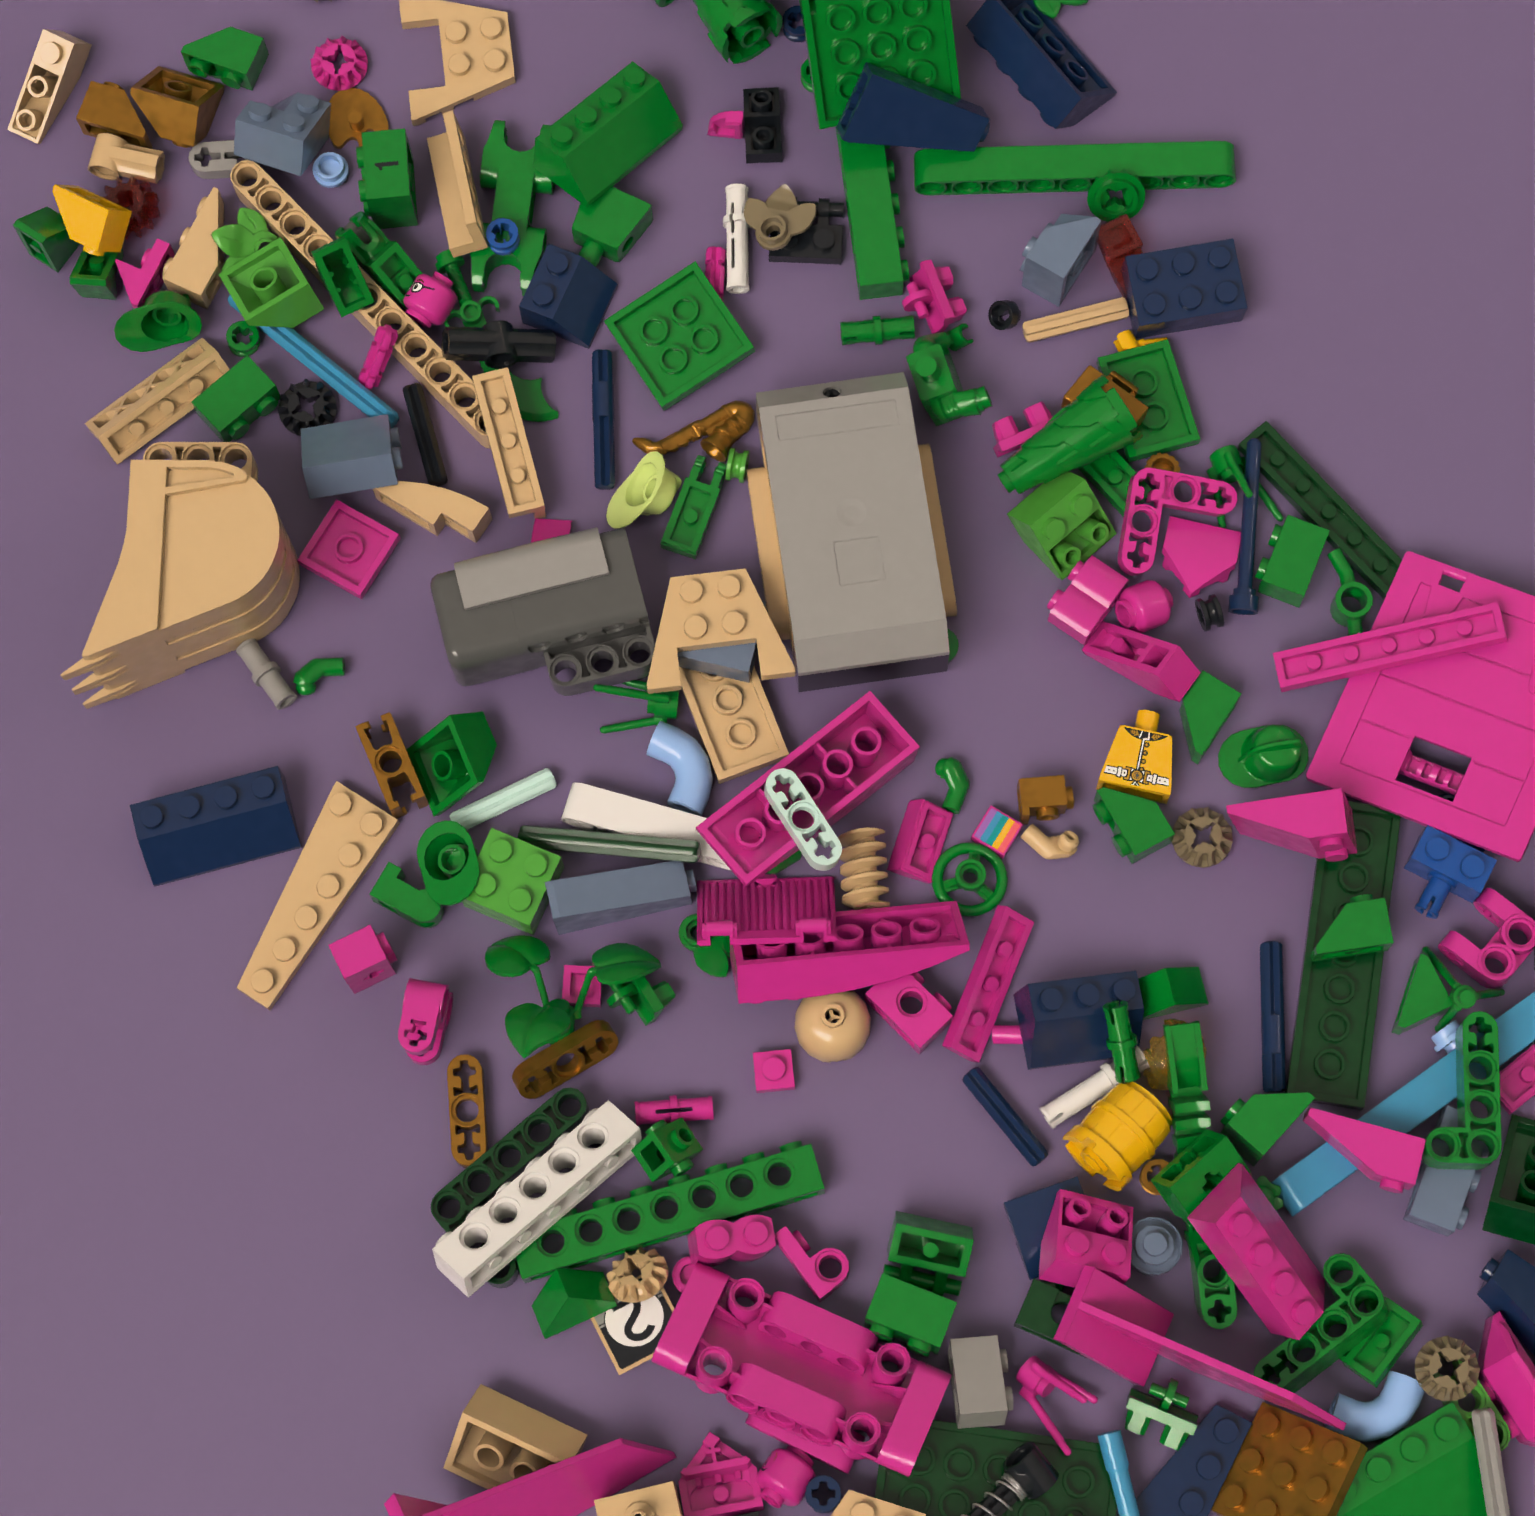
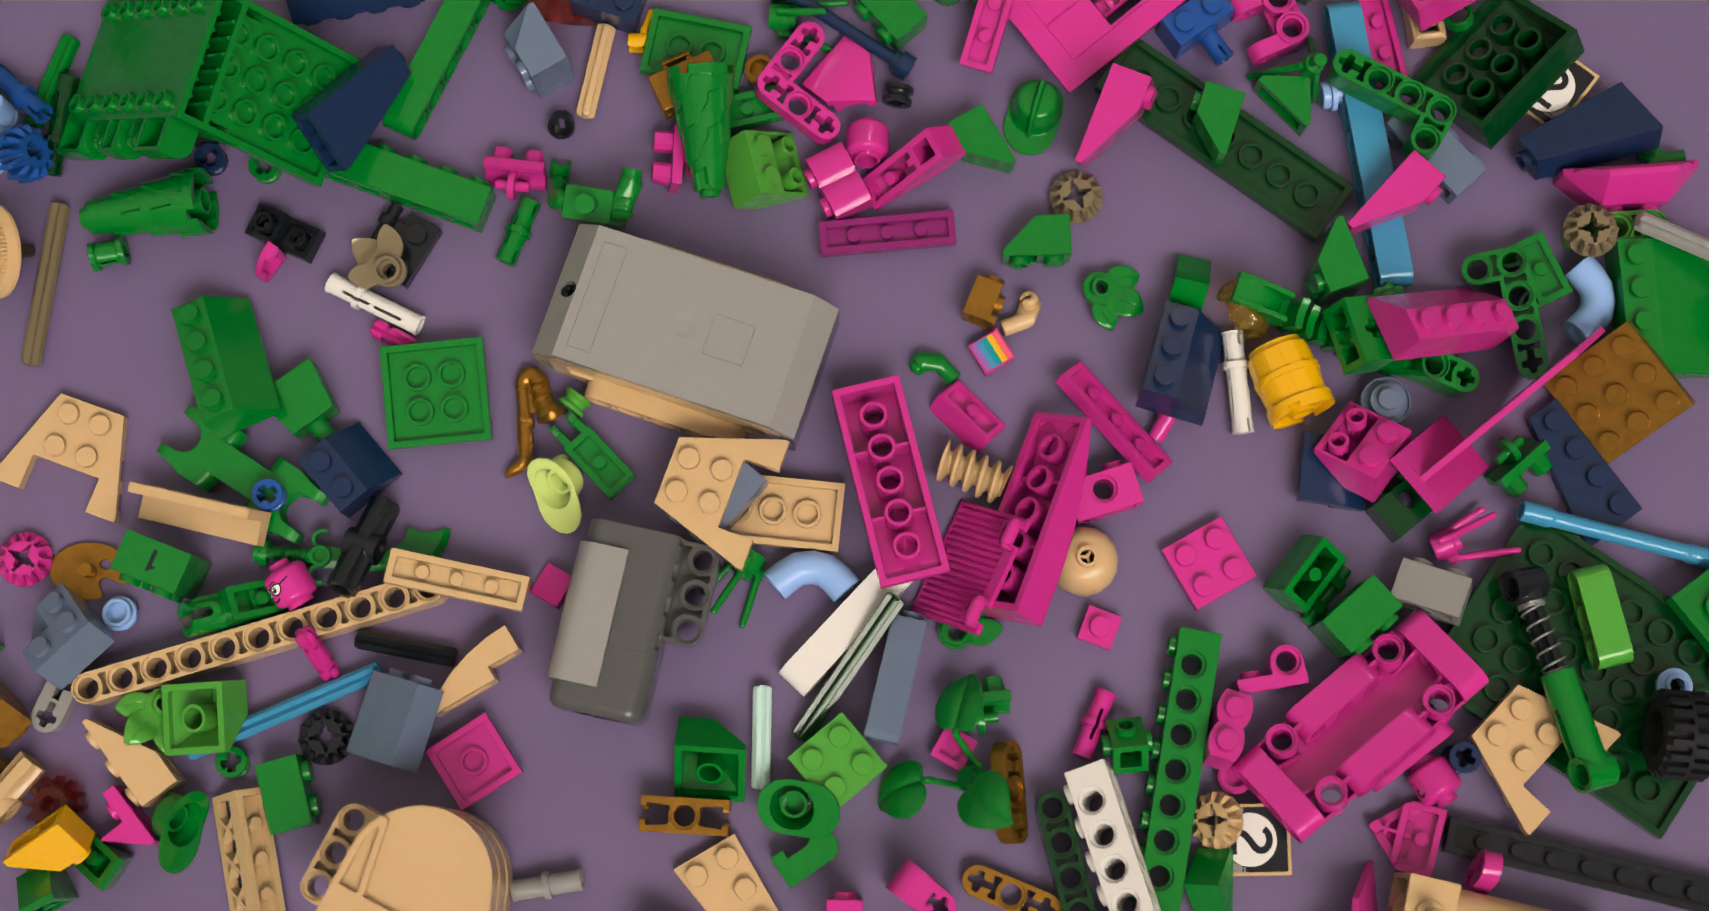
camera: 65 degrees left, 5 degrees up
green arm [293,657,345,695] -> none
green slope [311,236,375,317] -> none
dark blue axle [592,349,615,490] -> none
light aqua beam [764,768,842,871] -> none
green piece [932,842,1008,917] -> none
dark blue axle [962,1067,1048,1167] -> none
yellow torso [1096,710,1172,804] -> none
green pin [1102,1000,1141,1083] -> none
pearl gold bush [1139,1159,1169,1195] -> none
dark blue axle [1260,941,1286,1093] -> none
none -> magenta plate [818,210,956,258]
none -> green plate [1082,266,1144,331]
none -> dark pink plate [1160,516,1257,611]

